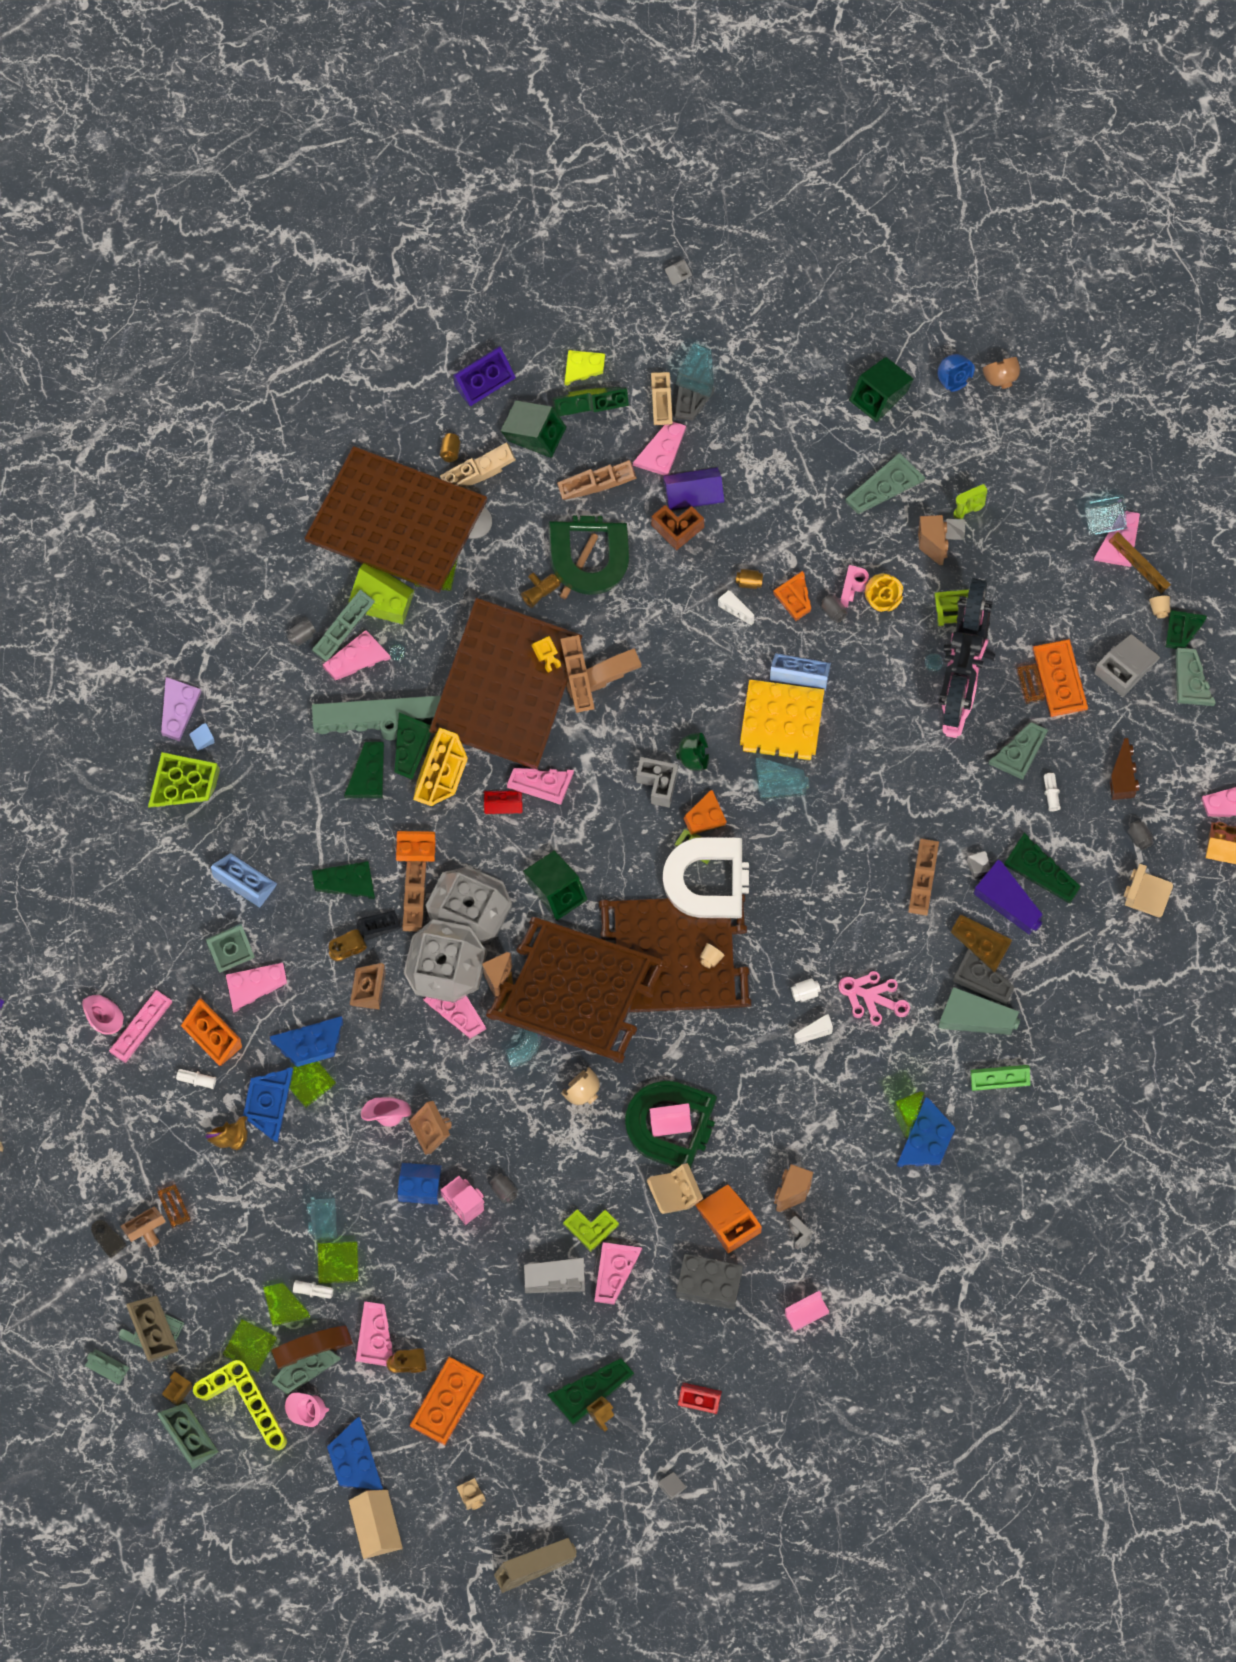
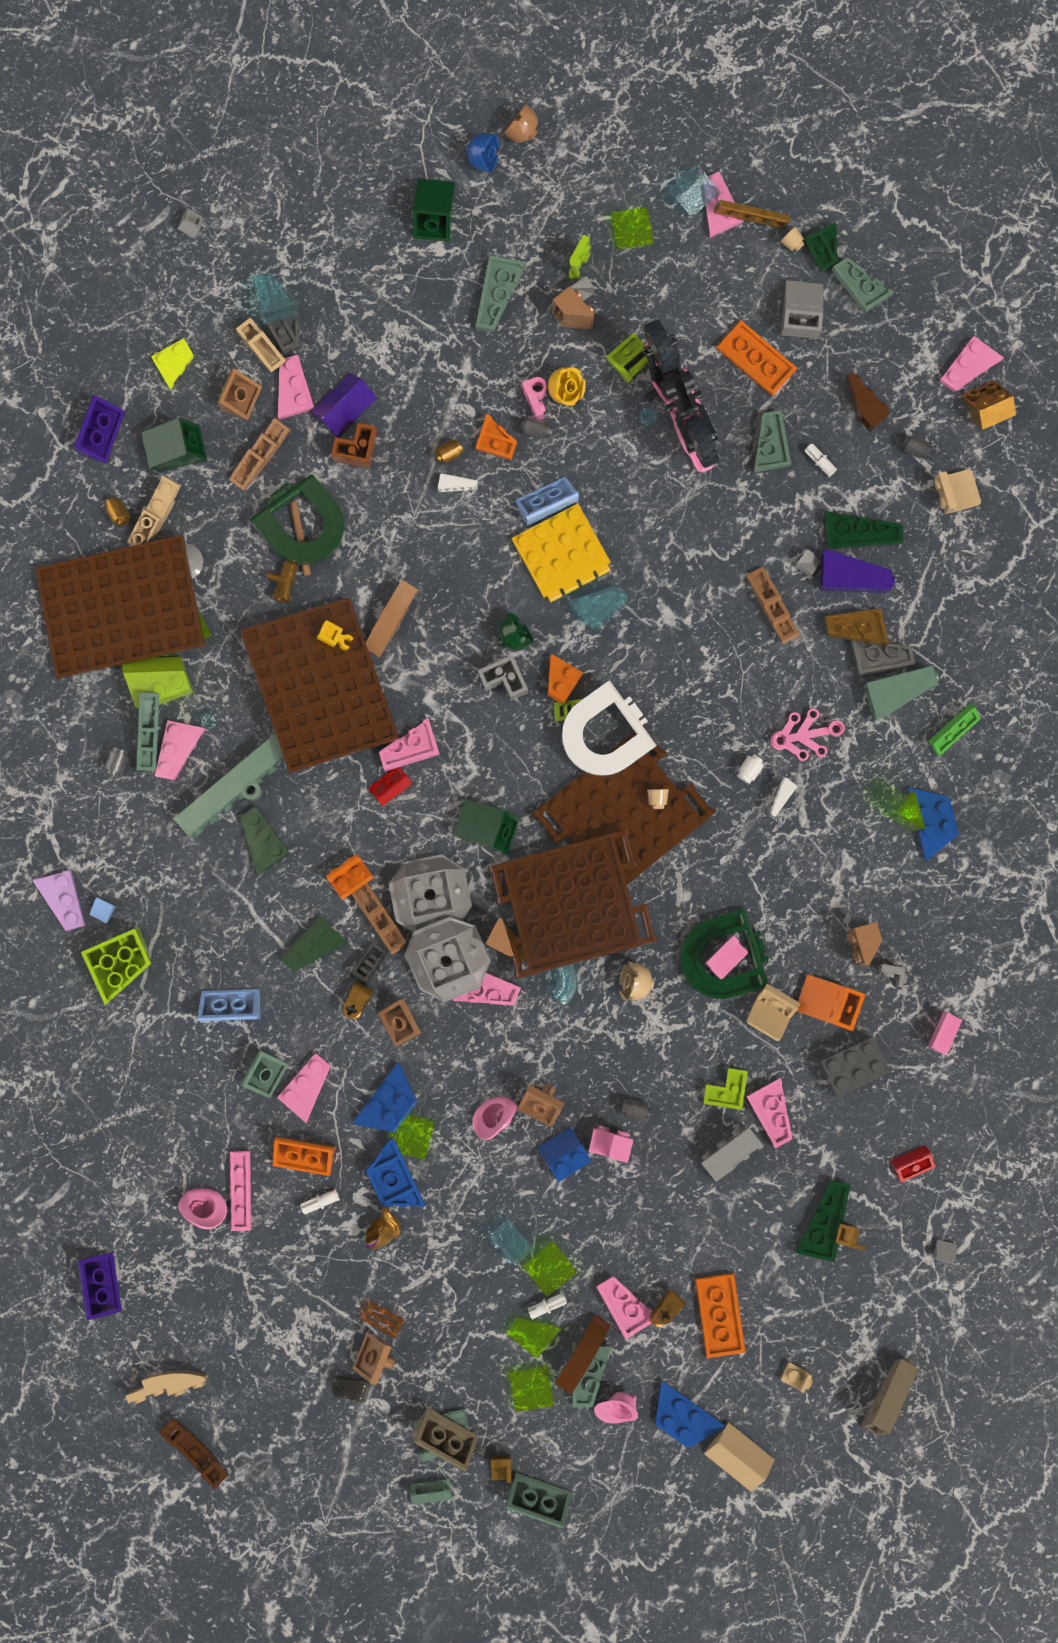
camera: 40 degrees left, 15 degrees up
neon yellow beam [193,1360,287,1450] -> none
dark green wing [394,712,431,780] -> none
yellow wedge [413,728,468,806] -> none
dark green slope [552,387,629,417] -> none
medium nougat slope [561,635,595,713] -> none
clear orange tile [1017,664,1045,704] -> none
none -> medium nougat slope [217,368,262,420]
none -> clear neon green plate [611,207,654,250]

